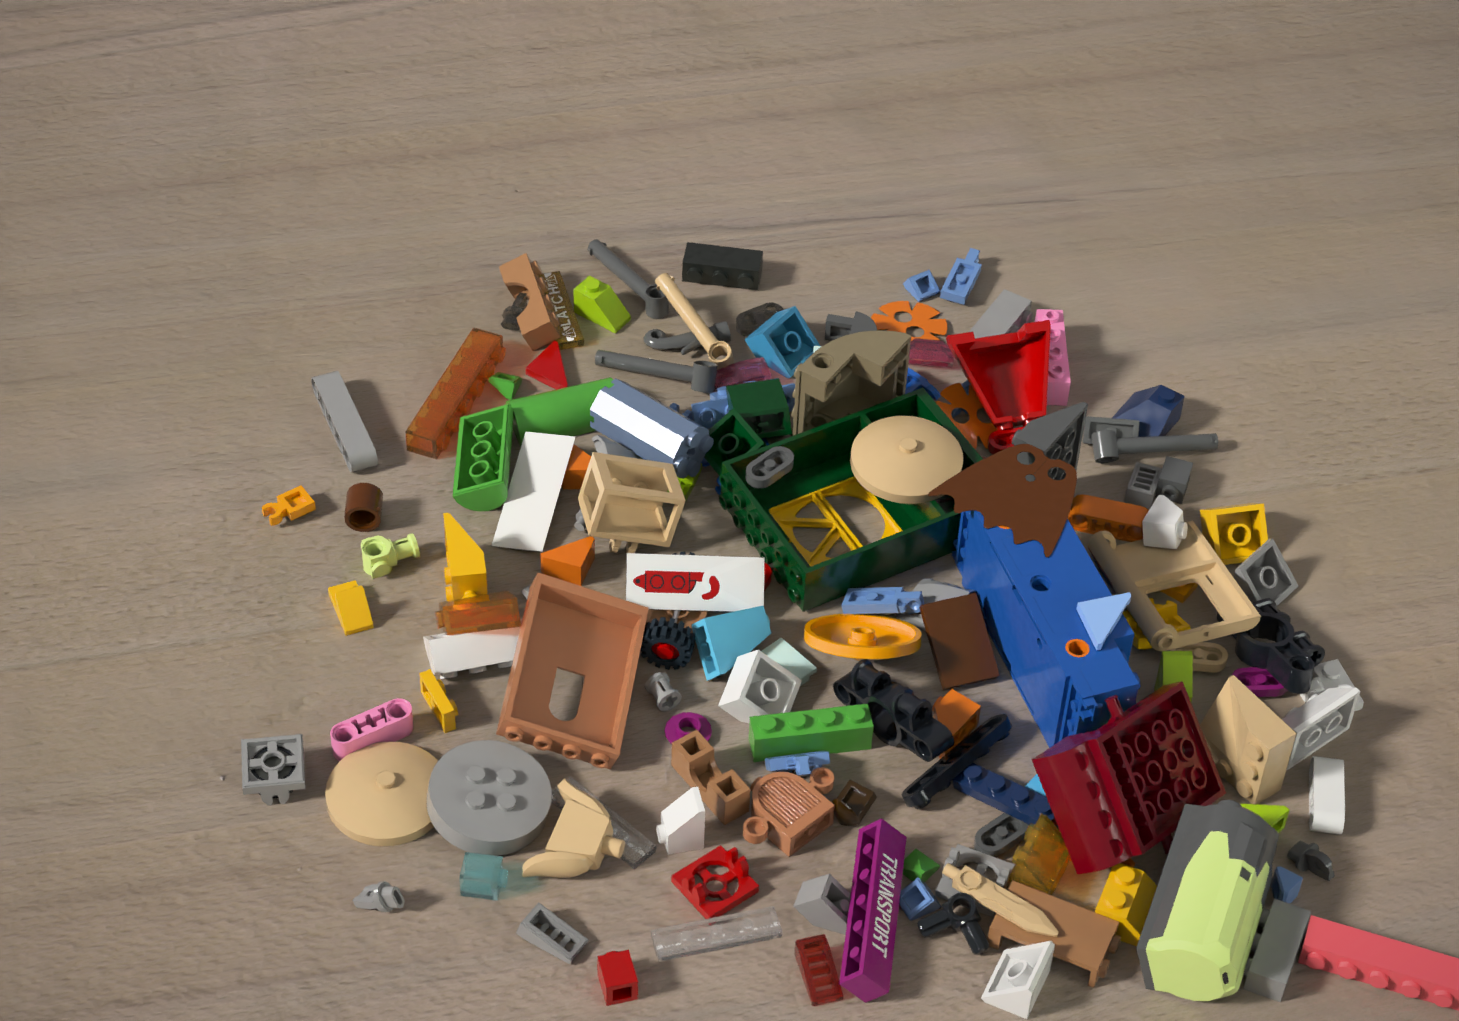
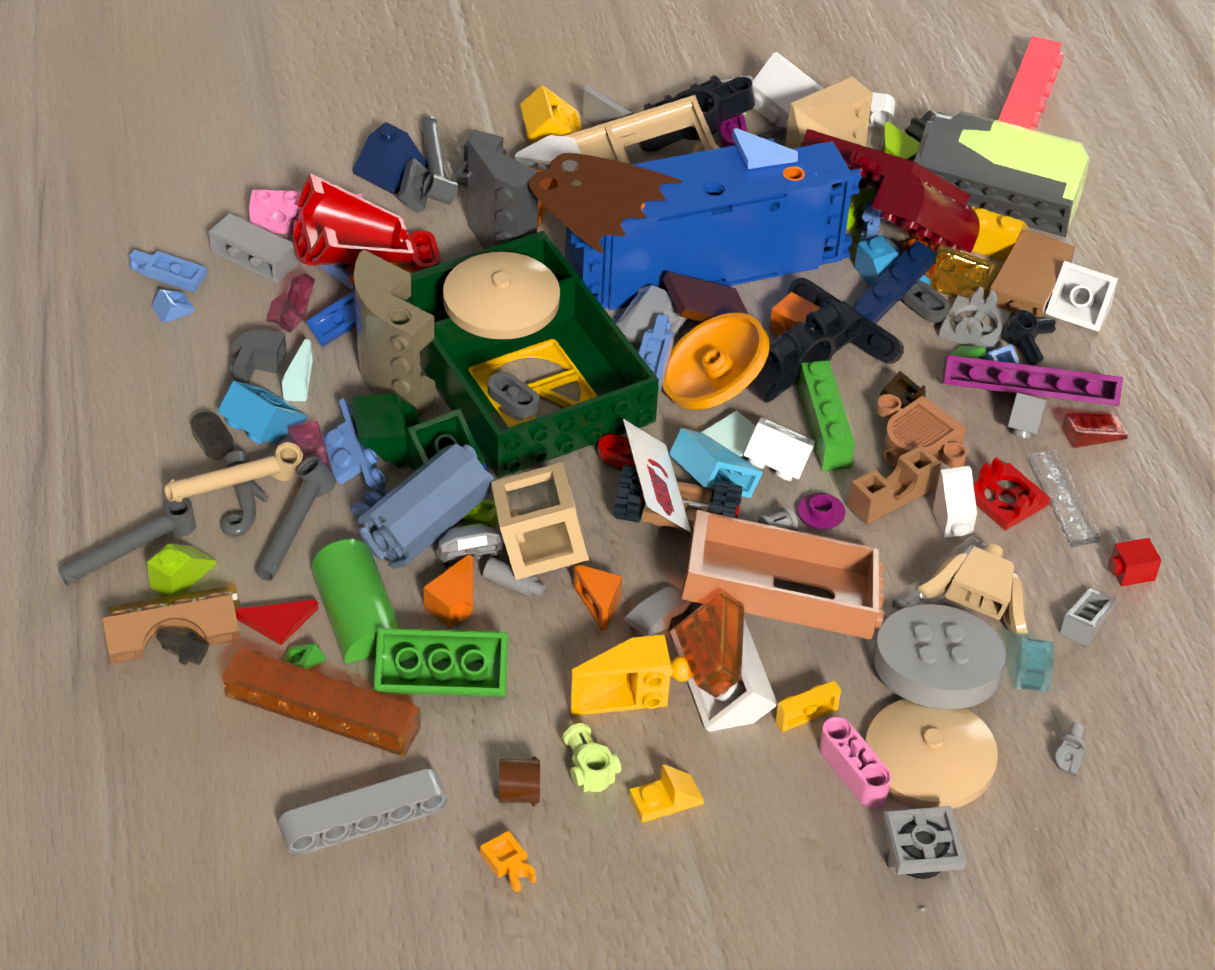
camera: 90 degrees left, 0 degrees up
white sticker [492,432,575,552] -> none
pearl dark grey brick [682,242,763,290] -> none
medium blue hinge [765,751,830,776] -> none
orange piece [871,301,947,348] -> none
tan piece [942,863,1058,937] -> none

